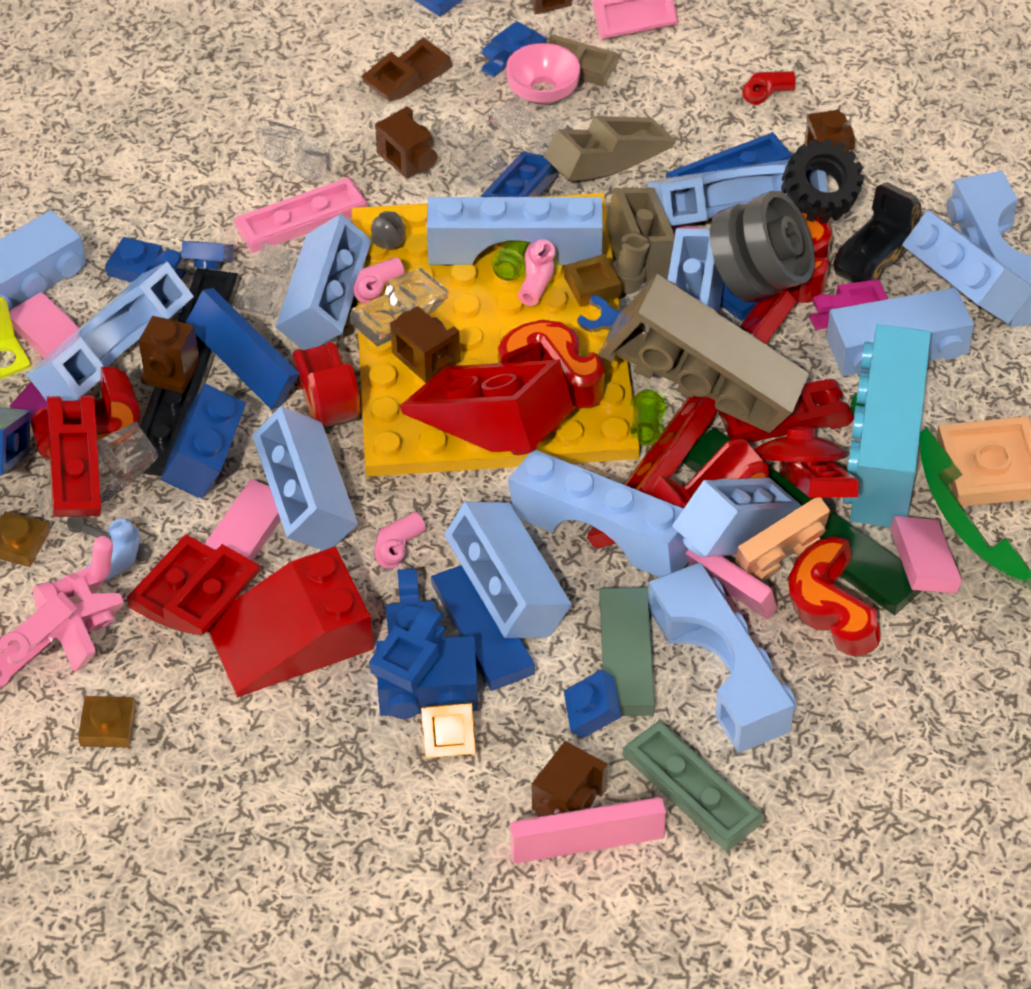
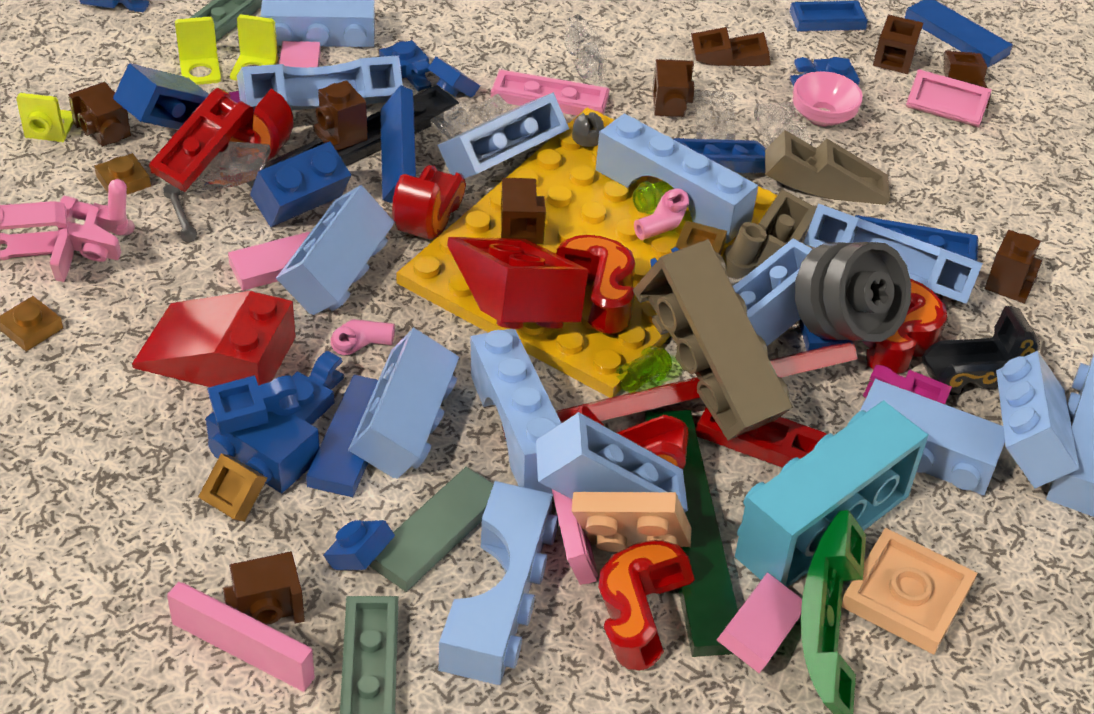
camera: 35 degrees right, 5 degrees down
light blue arm [86,518,141,582] -> none
red slope [127,534,261,636] -> none
clear slope [349,268,449,347] -> none
bright pink arm [353,257,405,304] -> none
dark tan tile [548,34,619,87] -> none
red arm [742,71,795,105] -> none
red dish [754,426,847,462] -> none
red tile [779,461,859,498] -> none
black tyre [781,139,864,223] -> none

